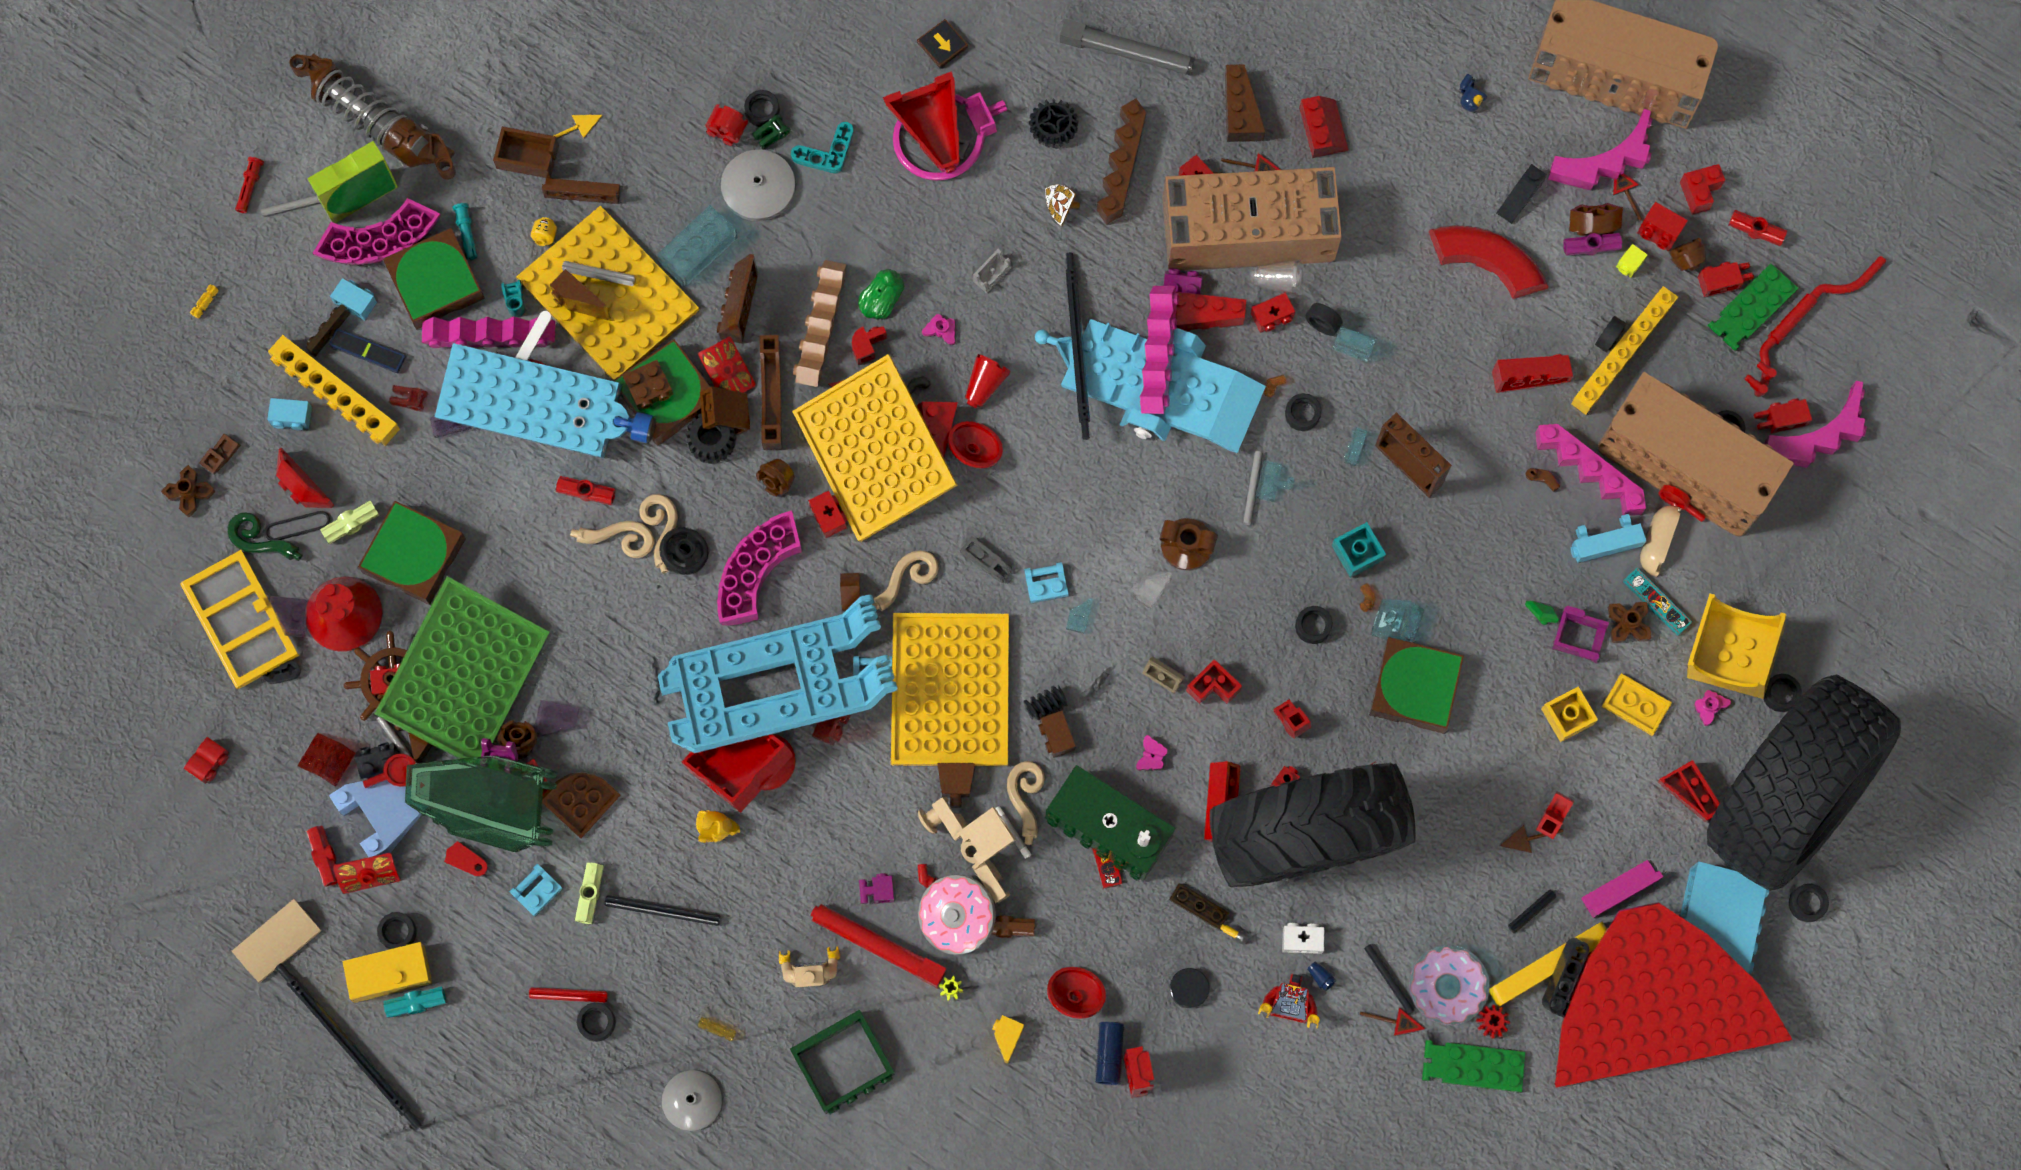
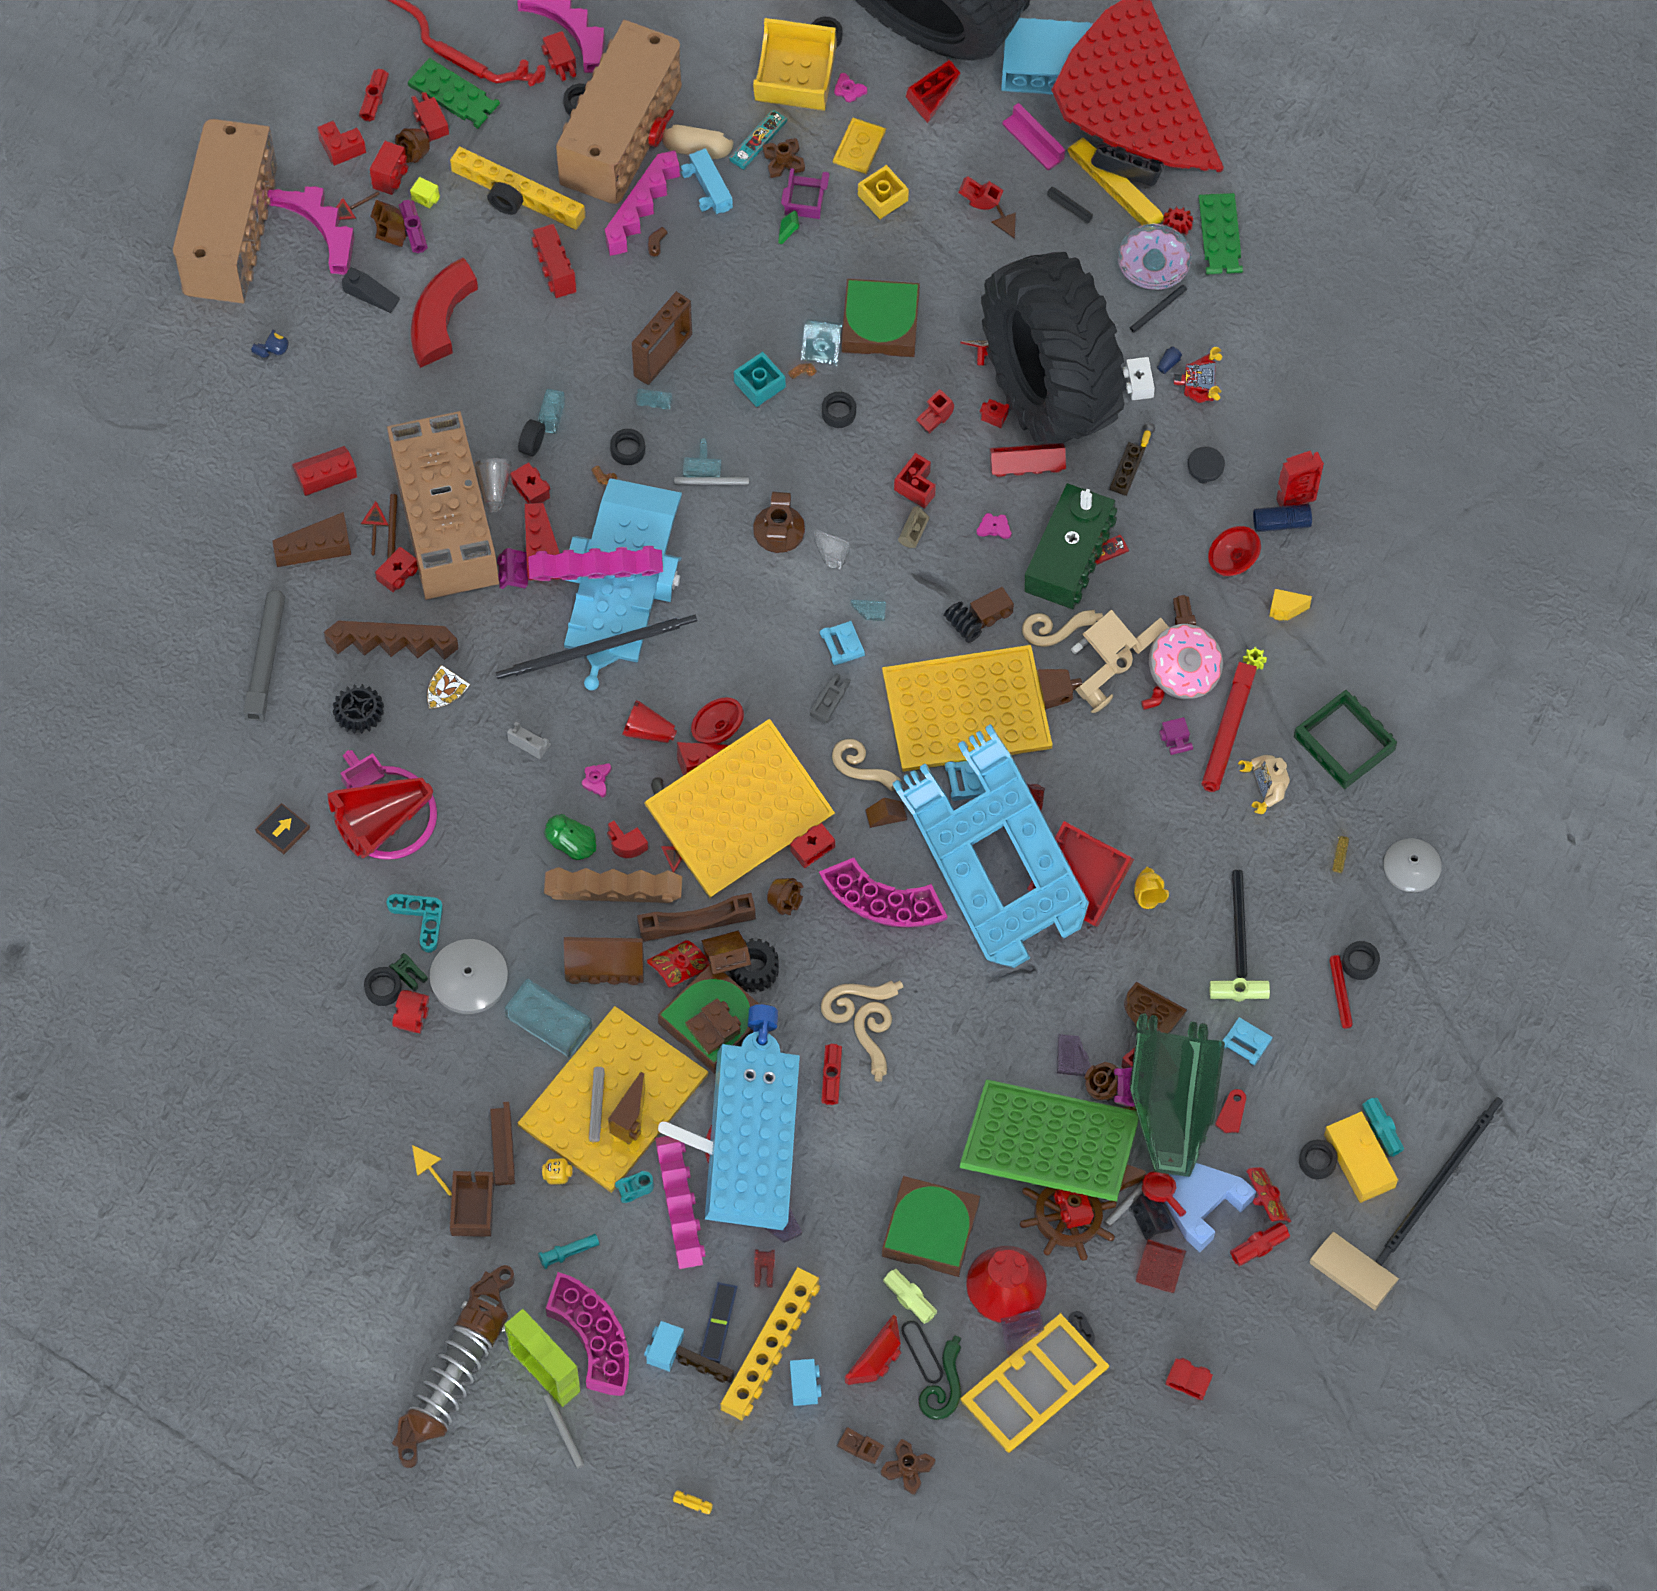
camera: 100 degrees left, 10 degrees down
red pin [235,157,264,214] -> none
green tile [383,228,485,330] -> none
black wheel [659,527,709,575] -> none
piece [1360,1008,1425,1036] -> none

